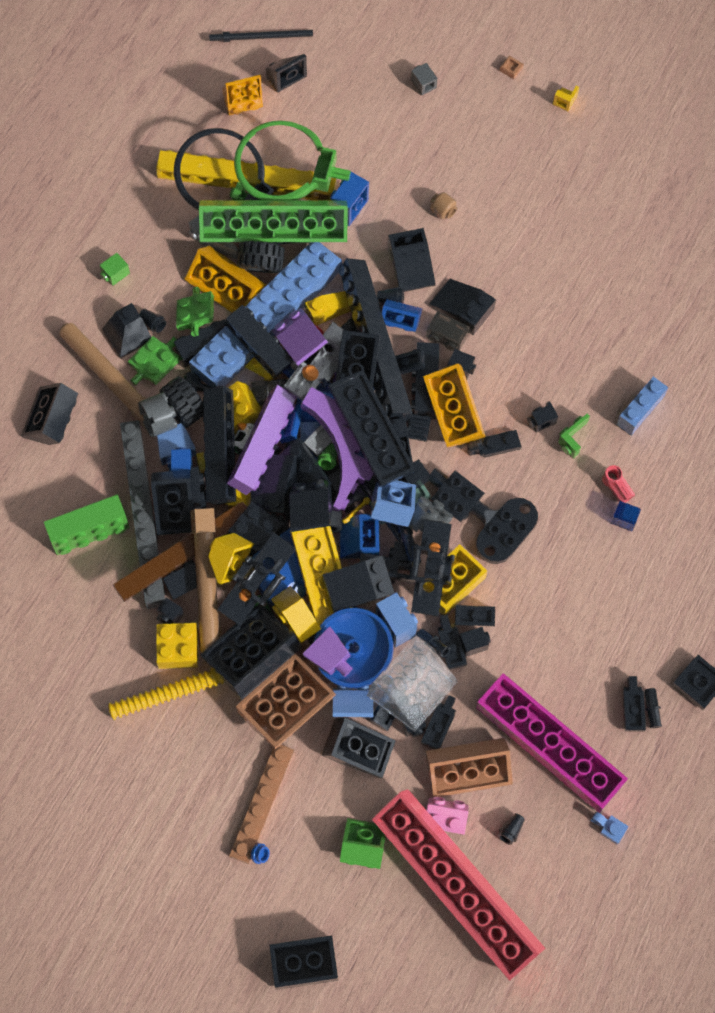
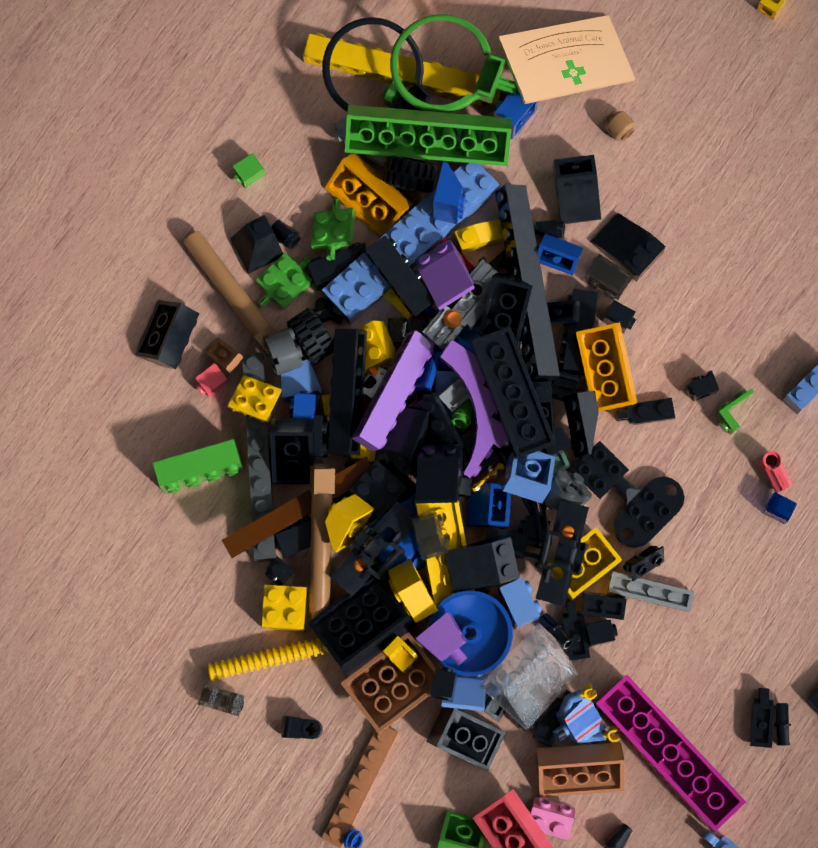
camera: 10 degrees right, 10 degrees up
none -> coral brick [195,363,229,398]
none -> clear smoke brick [198,684,245,716]
none -> nougat plate [205,337,243,373]
none -> yellow hinge [228,375,282,423]
none -> black piece [281,716,323,739]
none -> yellow panel [383,636,418,672]
none -> clear smoke brick [409,510,449,560]
none -> black brick [430,667,457,702]
none -> blue slope [433,162,466,224]
none -> light nougat piece [497,15,635,104]
none -> torso [552,683,620,743]
none -> black slope [563,391,599,458]
none -> light grey plate [607,572,694,613]
none -> black hinge [623,545,664,581]

